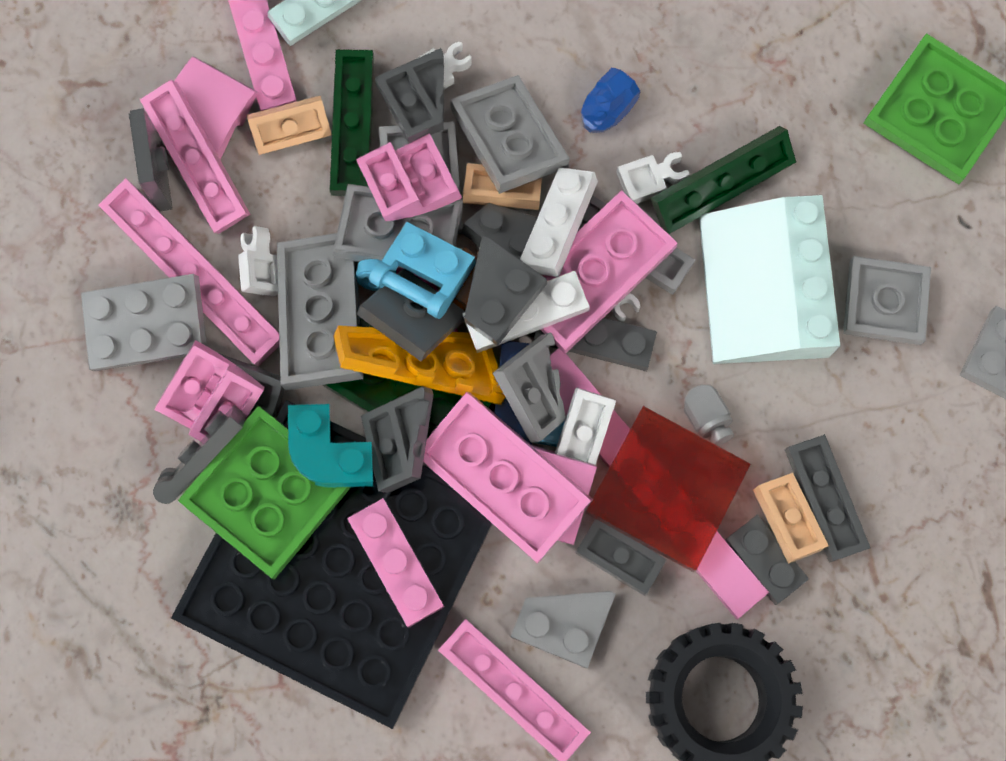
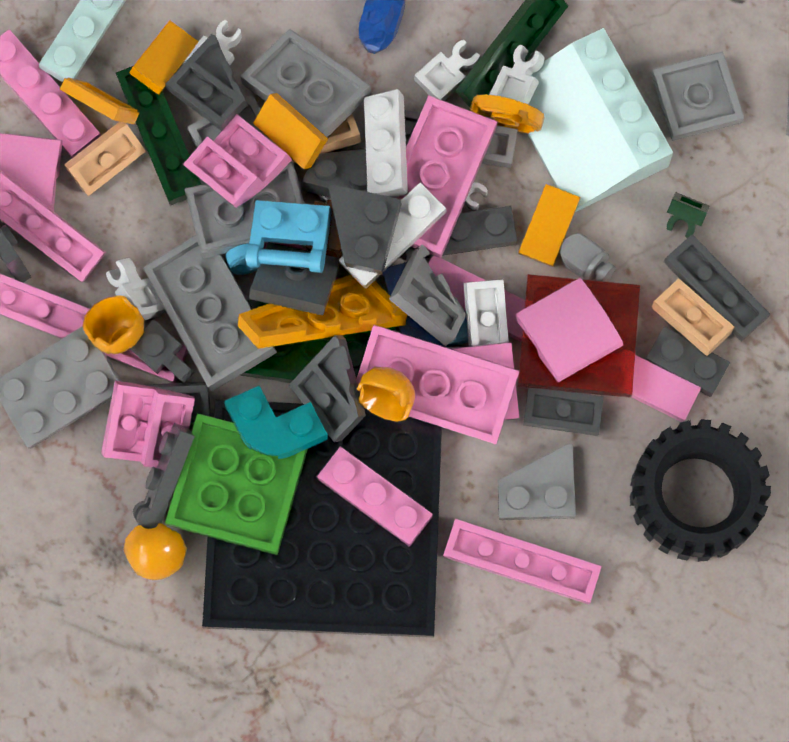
camera: 20 degrees left, 0 degrees up
none -> light orange tile [60,77,139,124]
none -> light orange hair [83,295,144,354]
none -> light orange hair [124,523,187,580]
none -> light orange tile [129,20,199,95]
none -> dark grey plate [130,319,195,383]
none -> light orange tile [253,93,328,169]
none -> light orange hair [357,367,415,422]
none -> light orange tile [470,94,545,133]
none -> white plate [489,45,544,104]
none -> bright pink slope [516,278,623,382]
none -> light orange tile [518,184,580,267]
none -> dark green tile [667,192,710,238]

